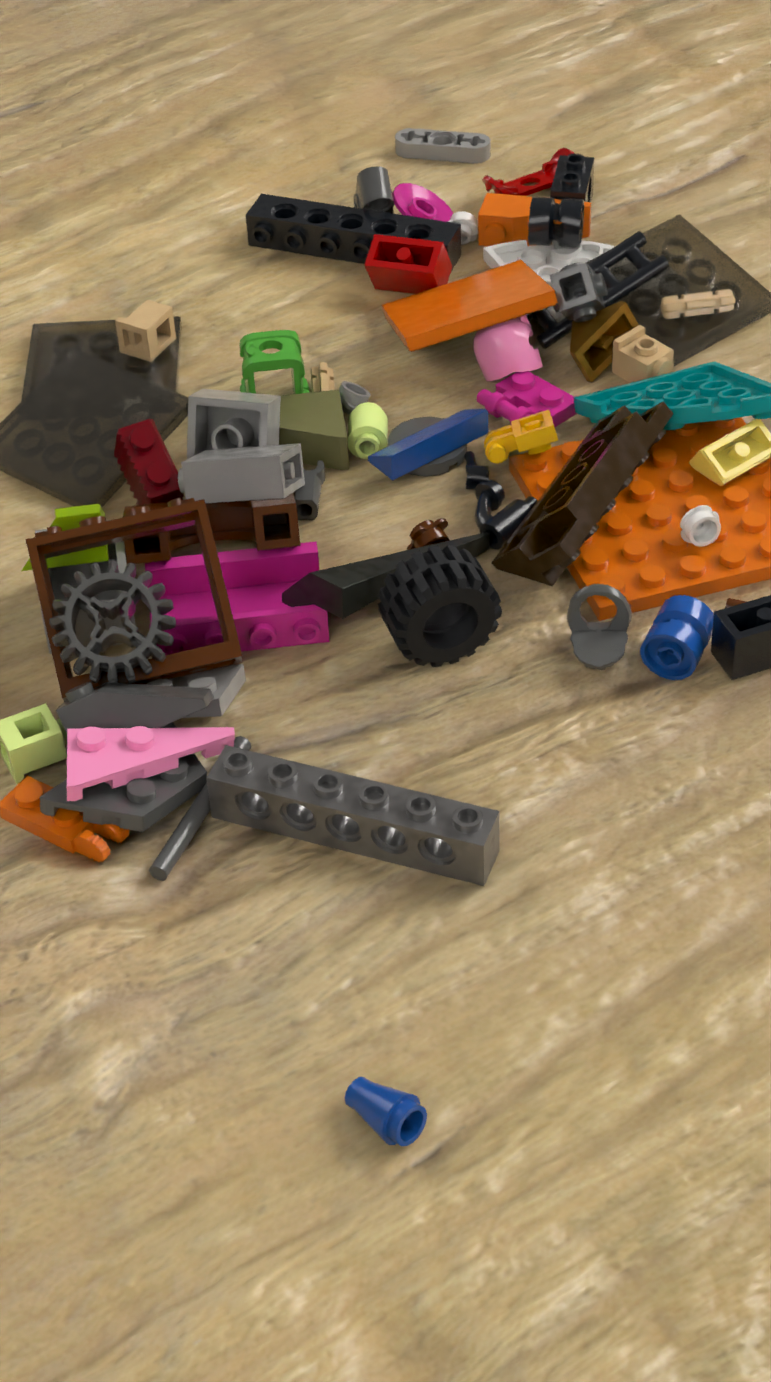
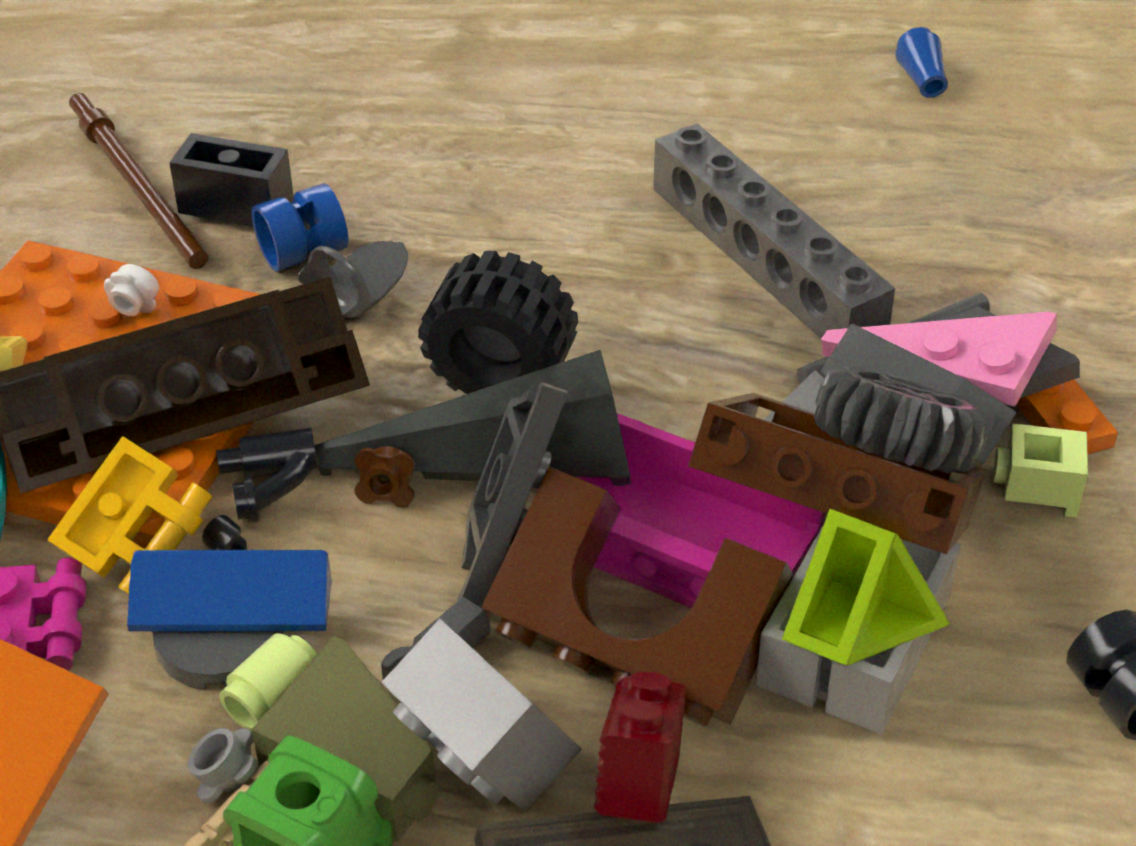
camera: 145 degrees left, 0 degrees up
light grey brick [178,443,305,503] -> none
none -> dark grey wing [457,383,568,609]

